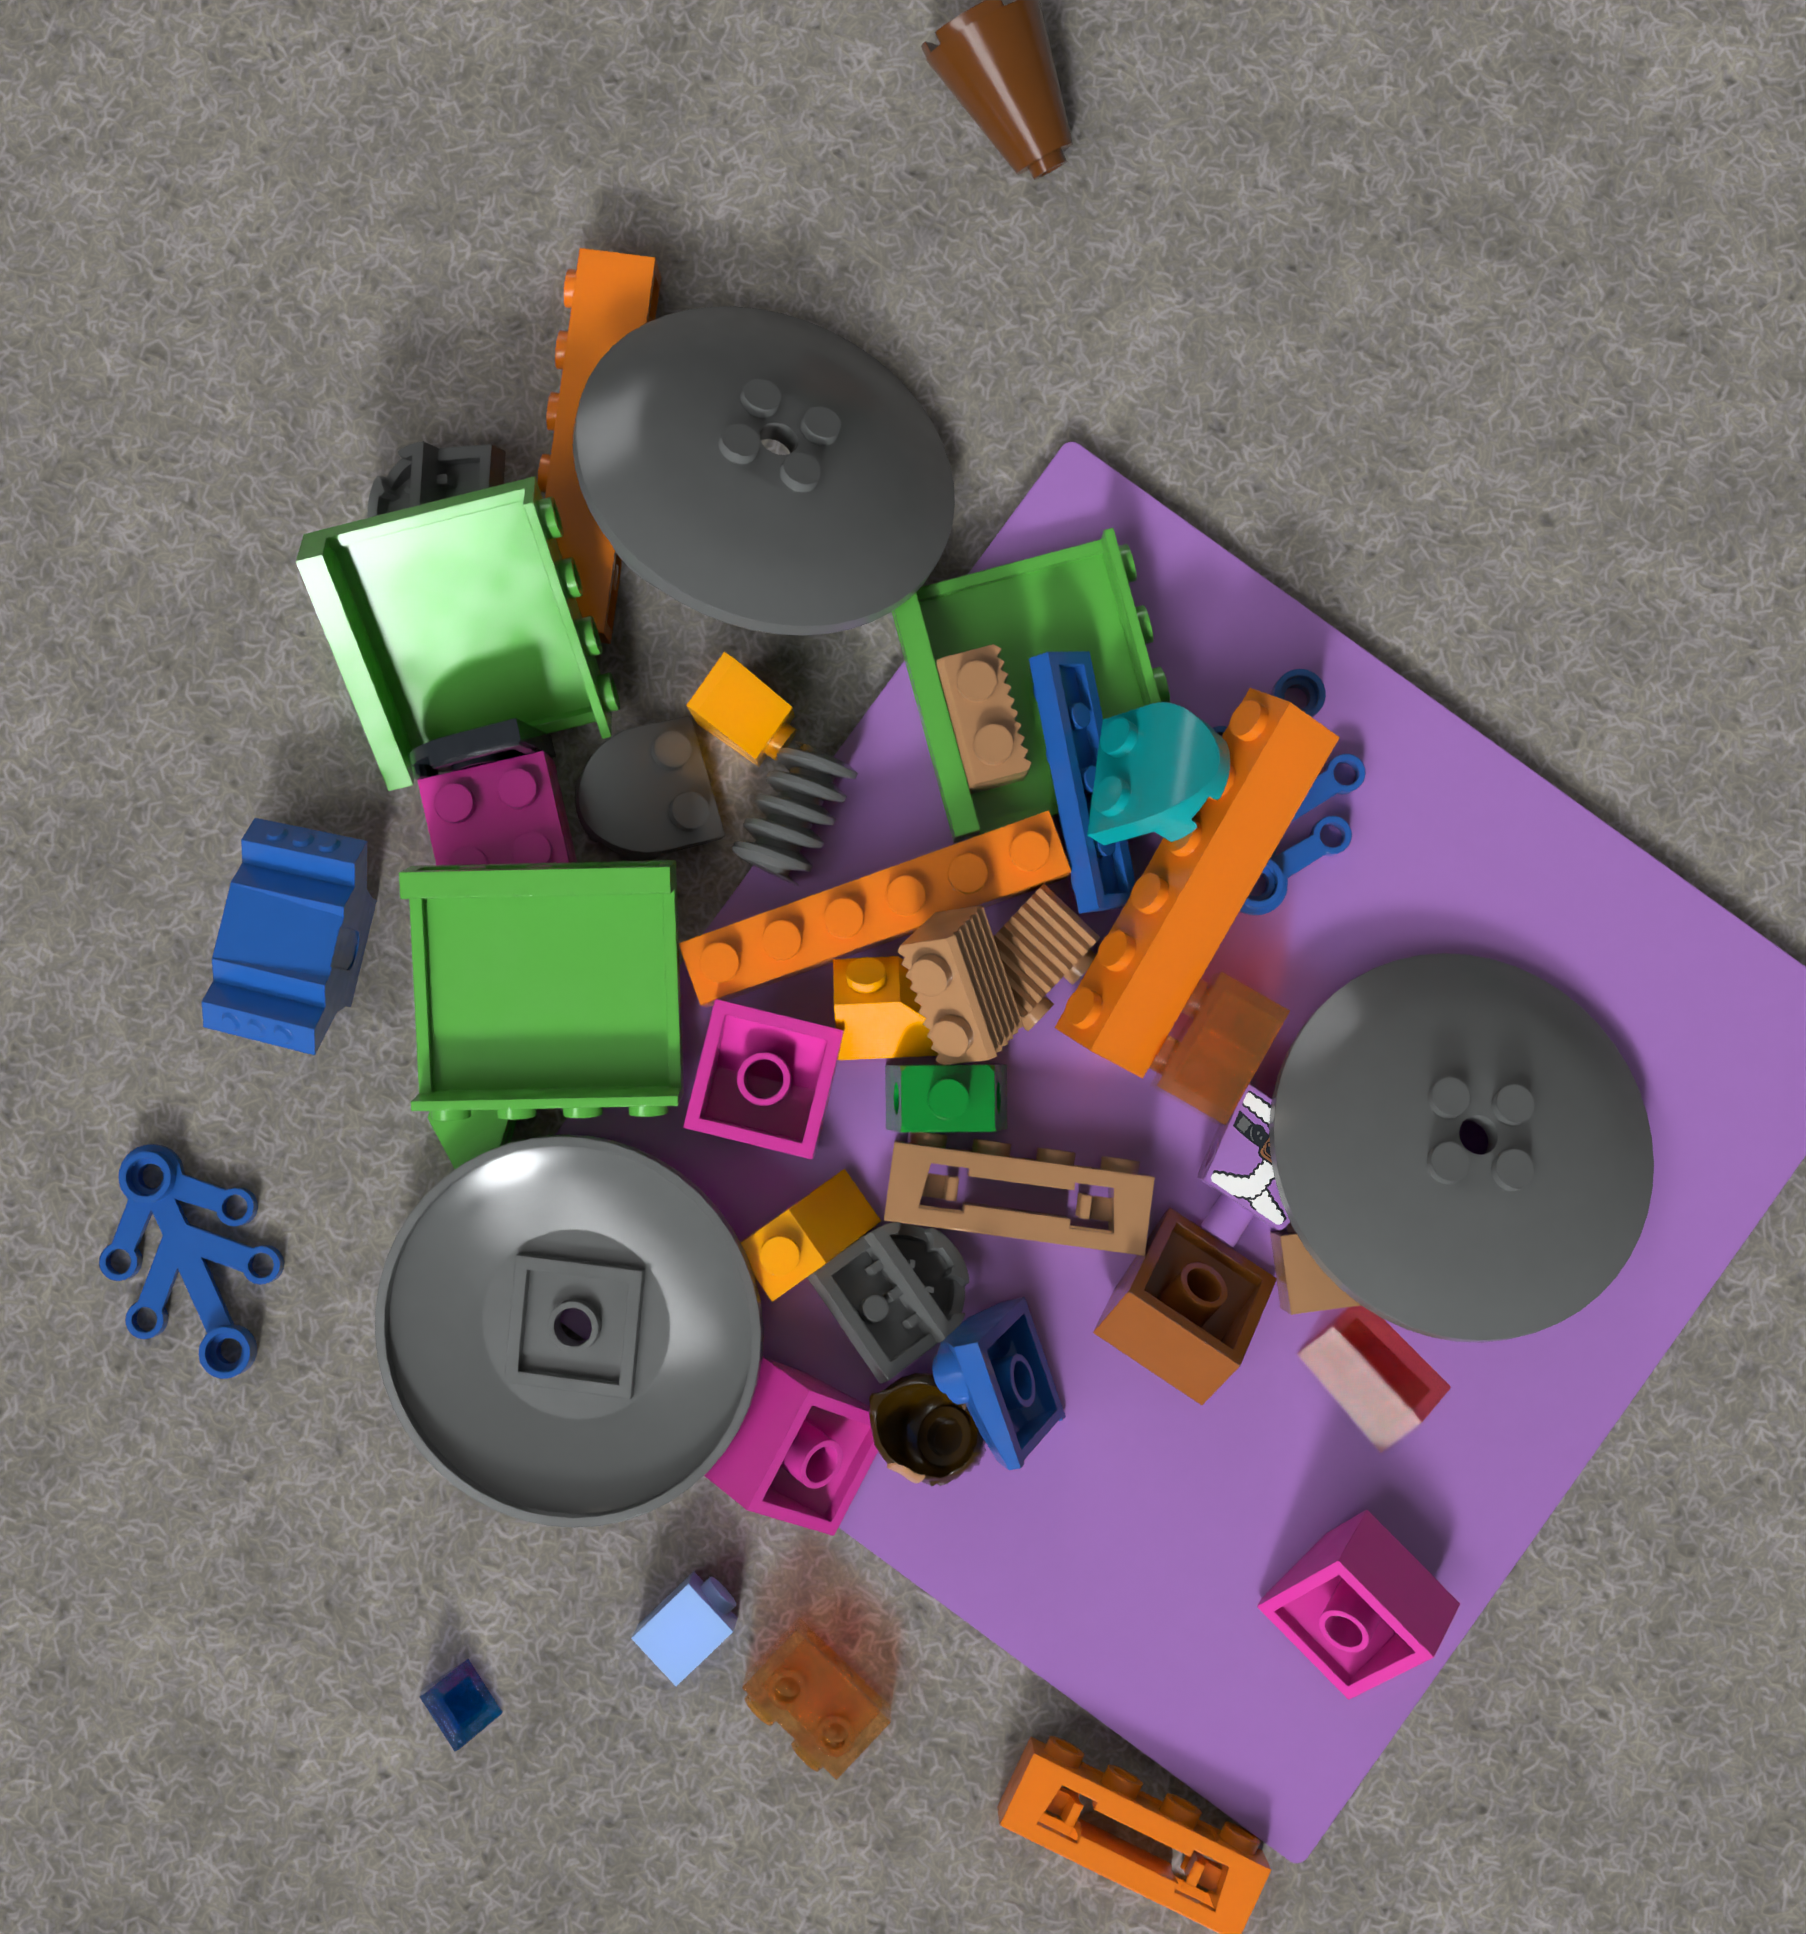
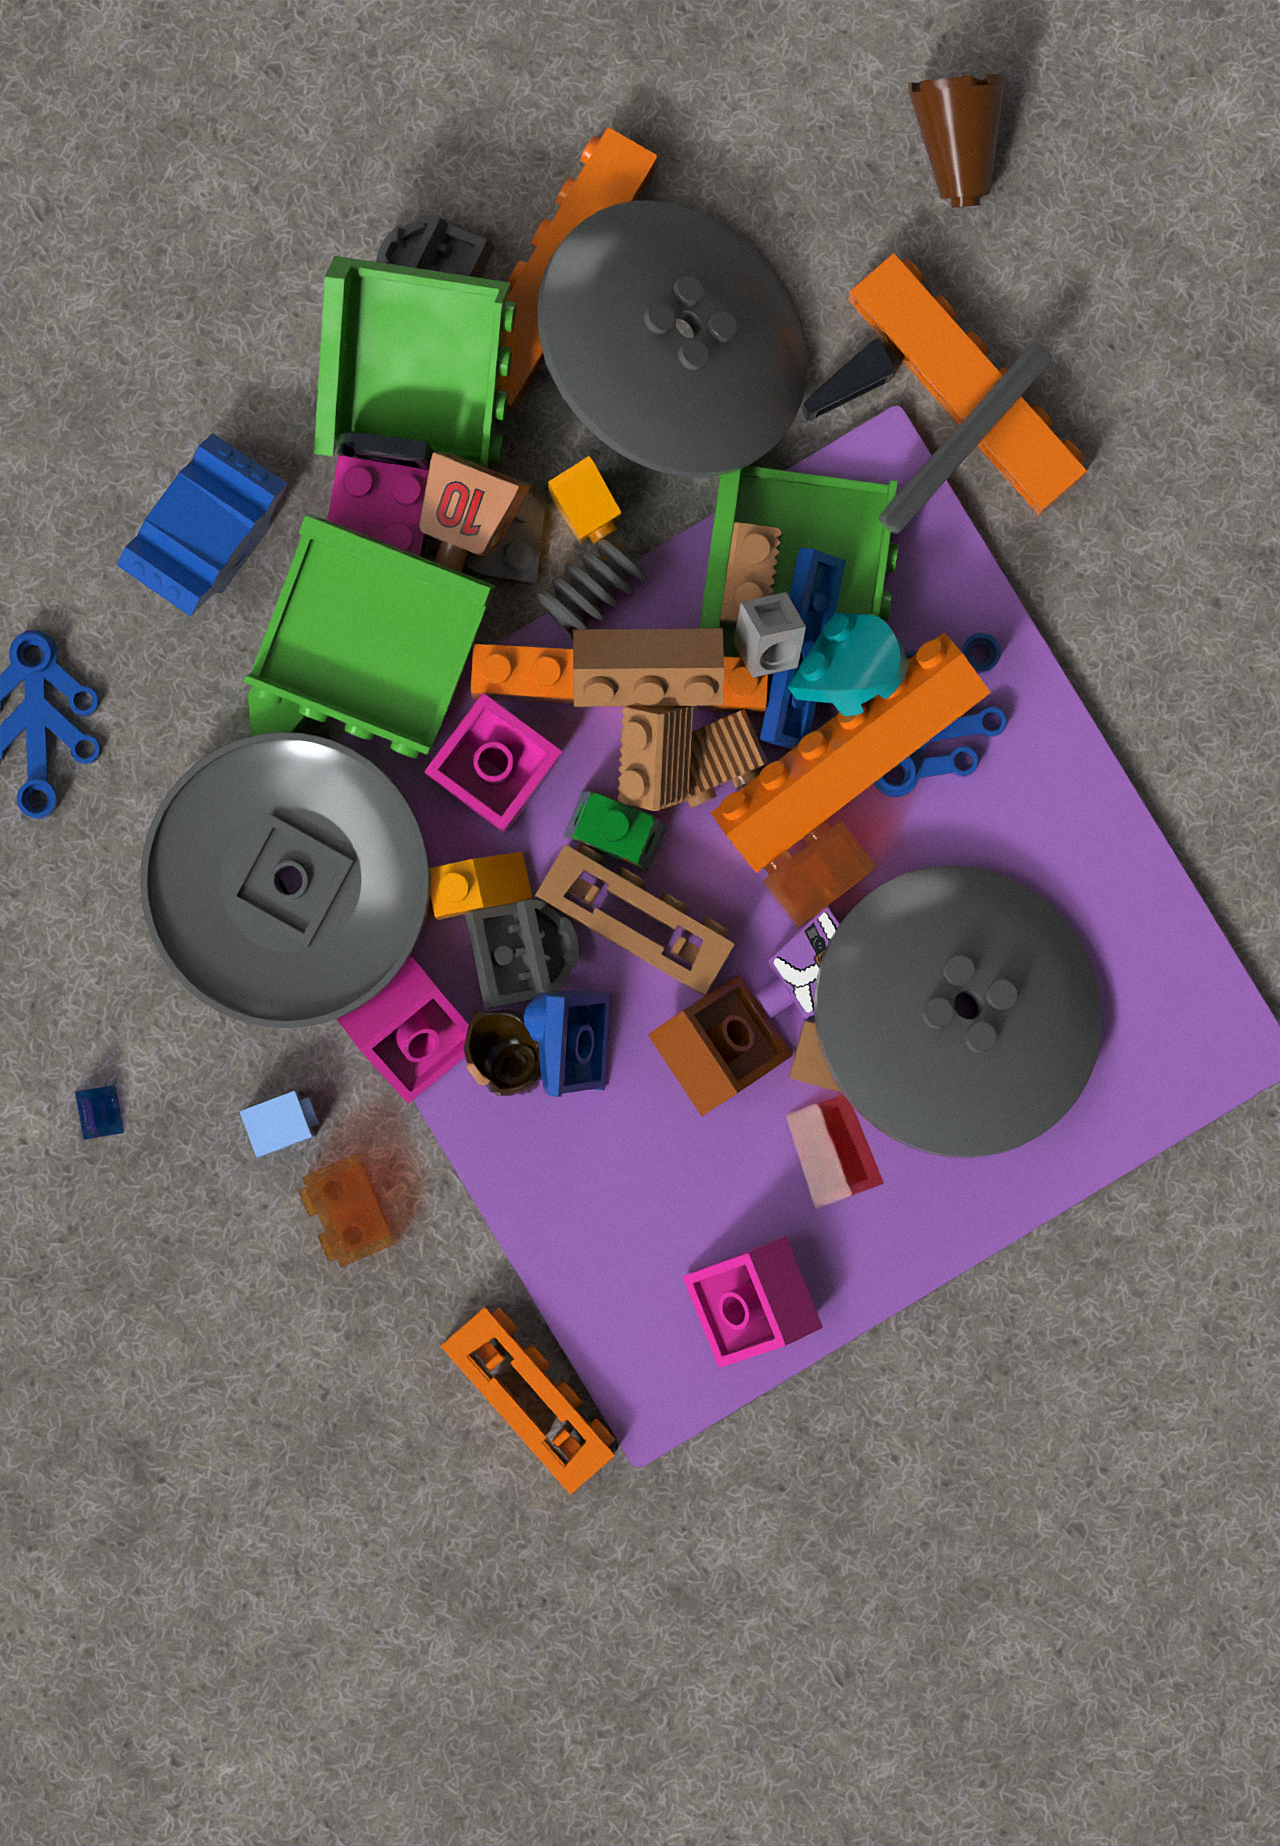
camera: 20 degrees right, 0 degrees up
light orange slope [833,956,939,1060] -> none
none -> nougat torso [419,452,531,572]
none -> medium nougat brick [573,628,724,707]
none -> light grey brick [733,592,806,678]
none -> black slope [802,338,895,421]
none -> orange brick [848,253,1087,516]
none -> dark grey axle [879,343,1052,534]

